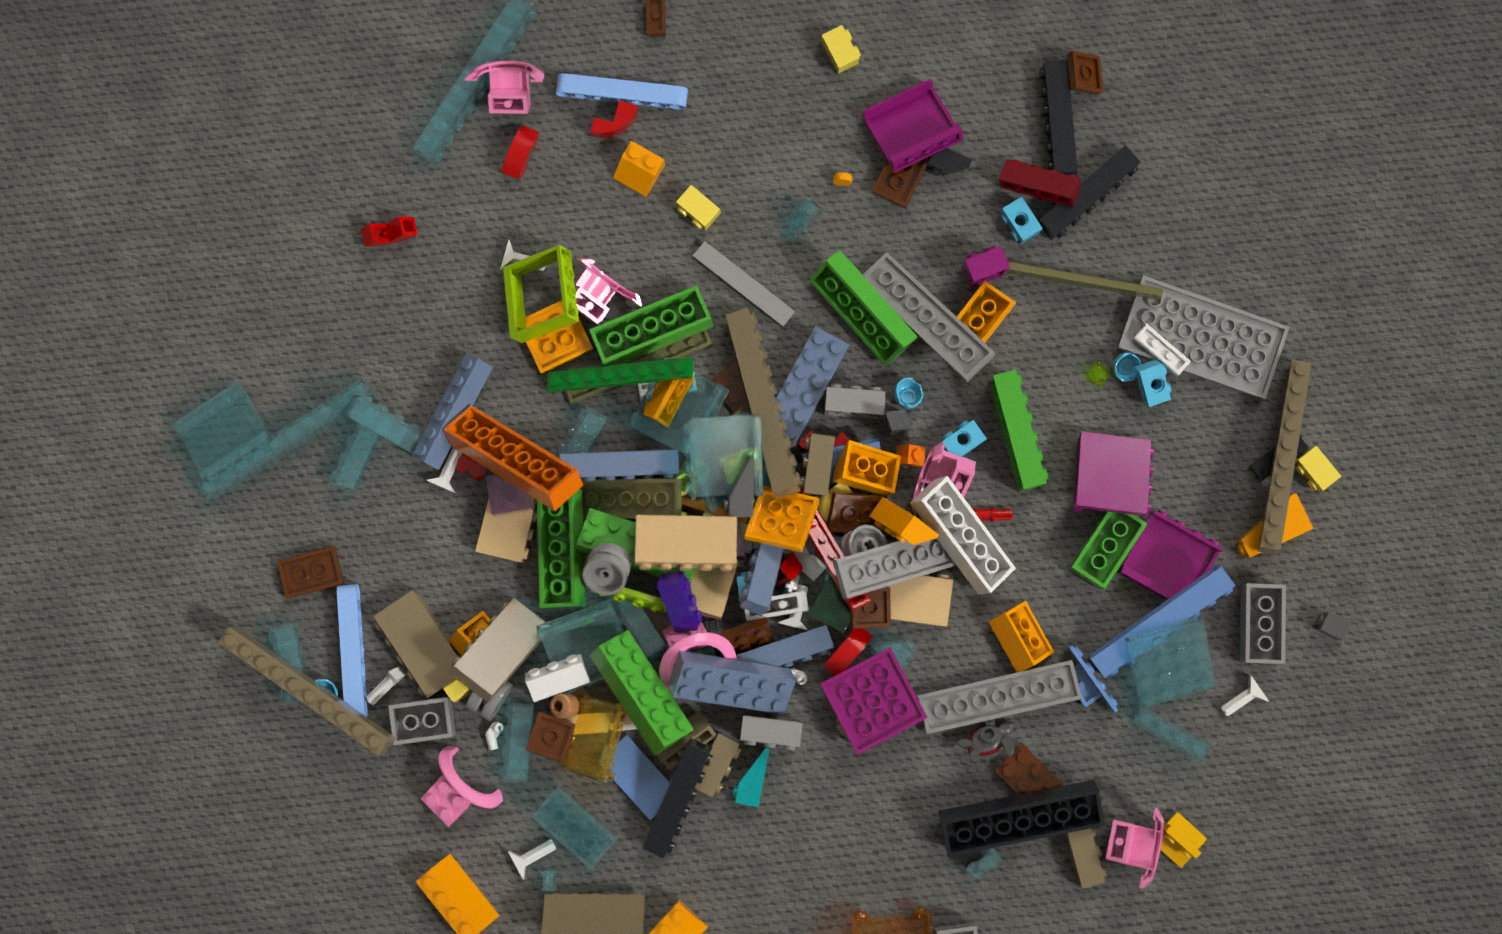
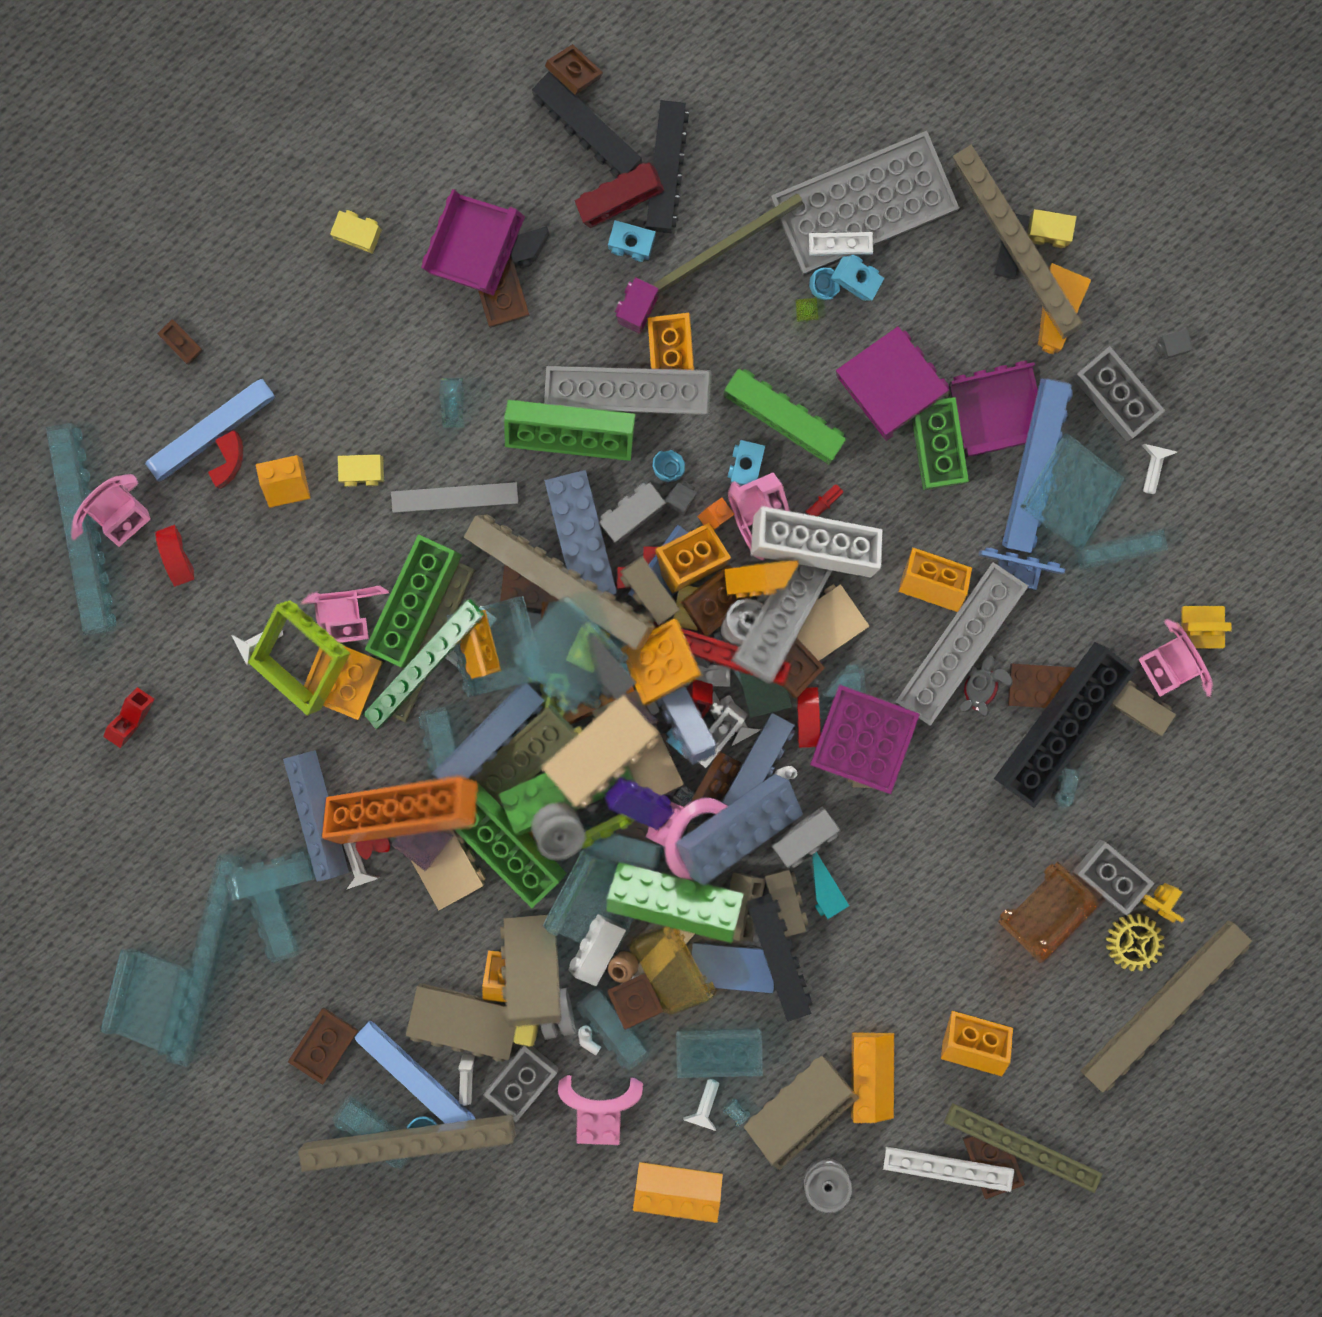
camera: 40 degrees left, 5 degrees up
light orange tile [833,172,852,186] -> none

